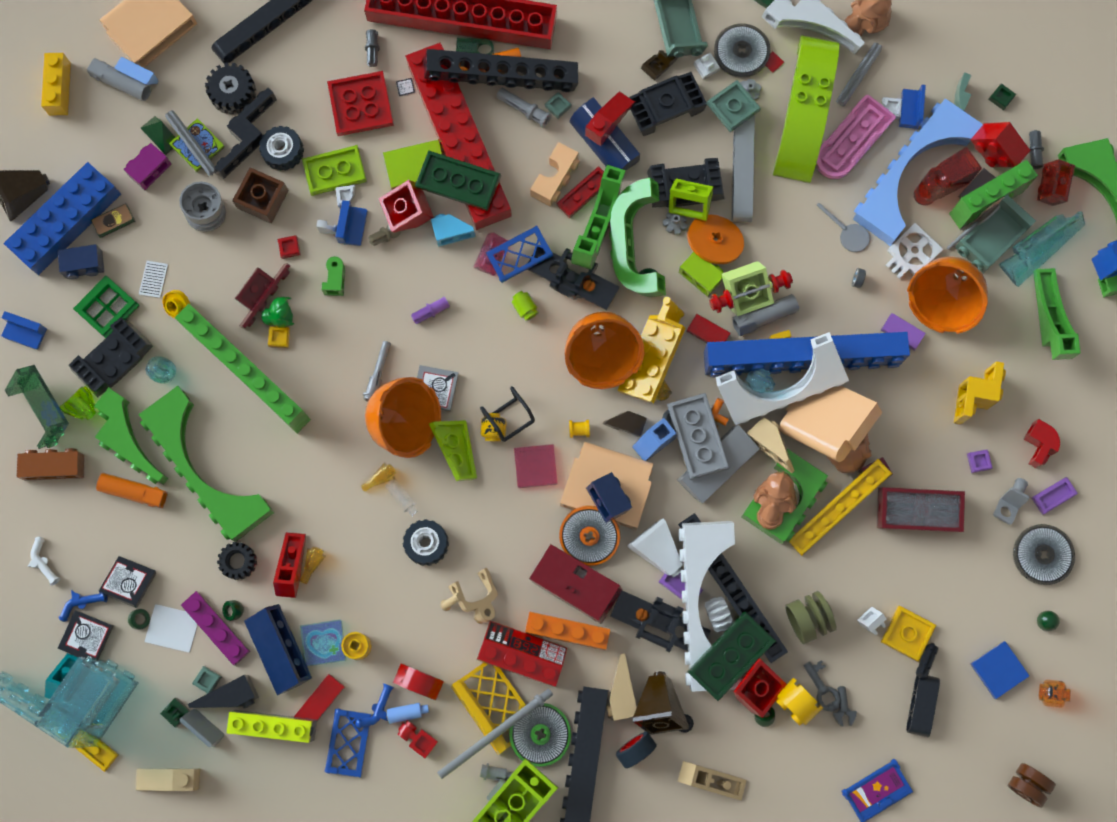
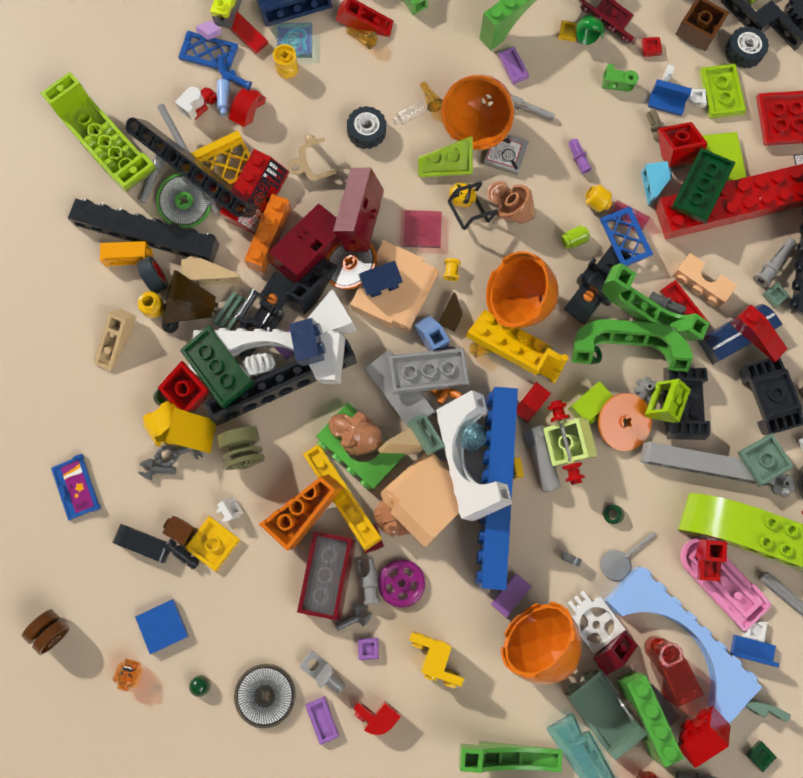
camera: 95 degrees right, 0 degrees up
none -> light orange window [100,241,153,267]
none -> black beam [126,117,257,218]
none -> yellow head [137,291,165,318]
none -> reddish brown brick [162,516,197,546]
none -> yellow sticker [167,408,216,454]
none -> white leg [175,87,204,120]
none -> lavender tile [196,20,222,40]
none -> sand green tile [213,291,246,331]
none -> orange wedge [259,474,344,551]
none -> black slope [286,258,338,315]
none -> dark blue brick [289,318,326,366]
none -> dark red brick [333,167,384,252]
none -> dark grey bar [335,605,372,631]
none -> light grey piece [357,557,381,605]
none -> magenta plate [378,559,426,608]
none -> sand green tile [407,413,445,456]
none -> nougat head [487,181,535,224]
none -> medium lavender tile [498,46,529,85]
none -> yellow head [585,185,613,212]
none -> dark red slope [593,630,638,676]
none -> dark green piece [604,504,625,524]
none -> dark grey axle [649,291,686,315]
none -> red brick [696,539,727,582]

